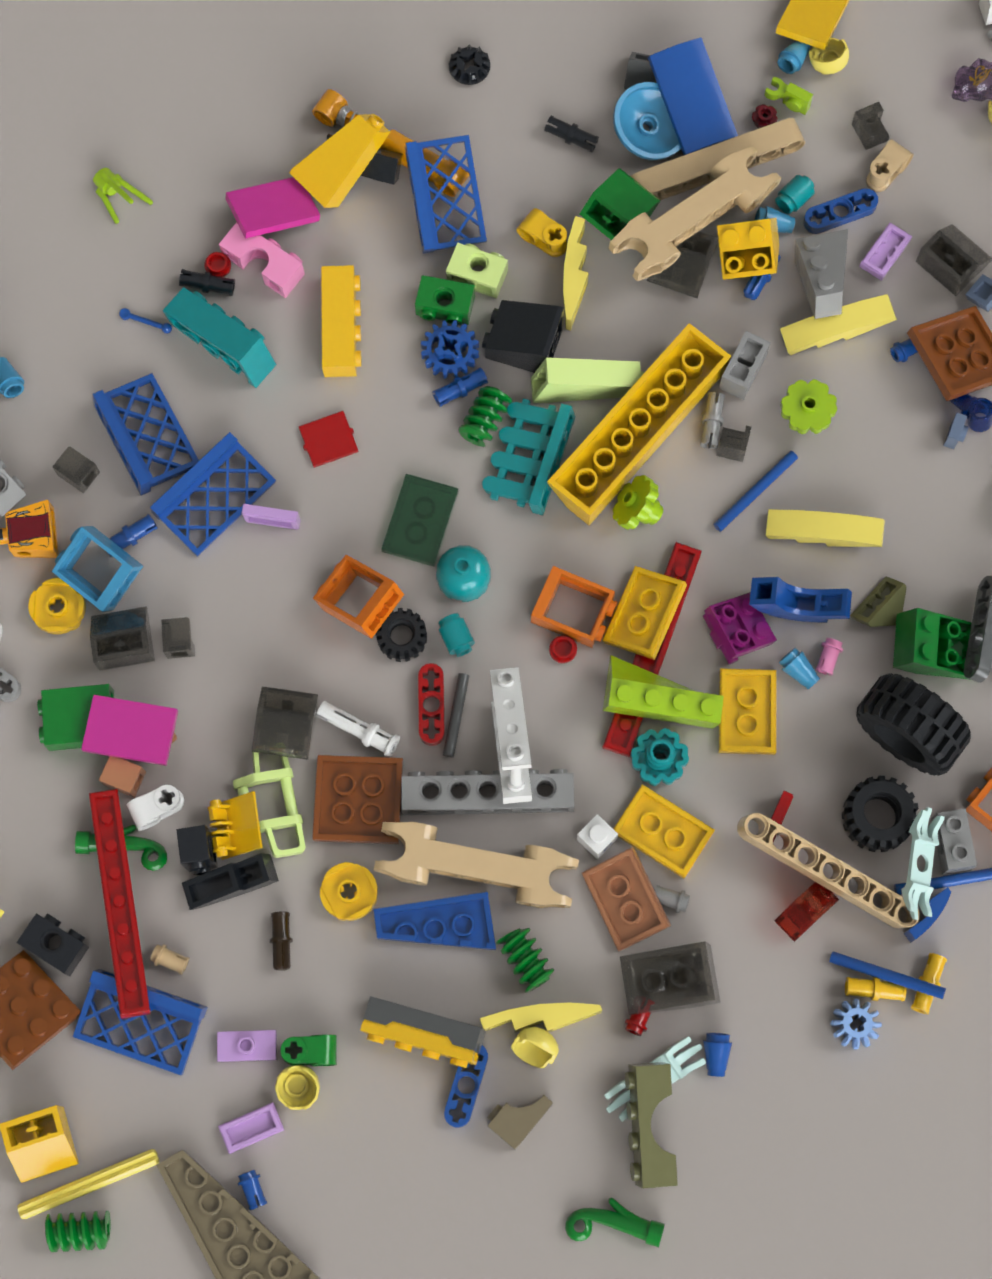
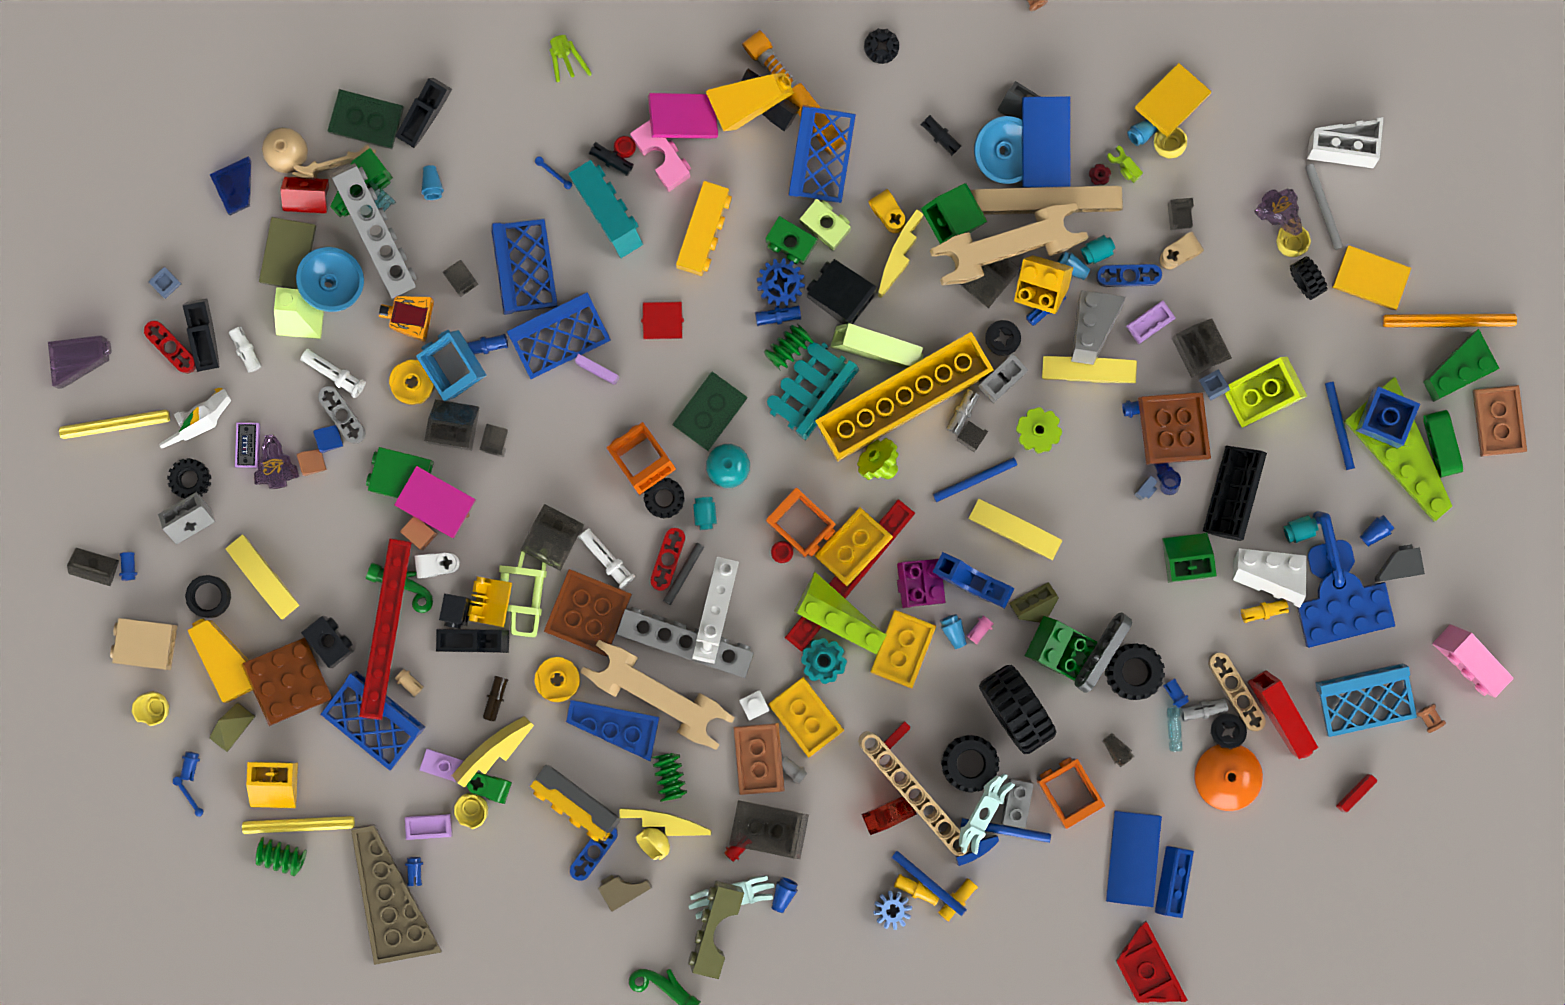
camera: 20 degrees right, 10 degrees up
none -> light yellow slope [451,716,534,787]
none -> black gear [985,320,1021,356]

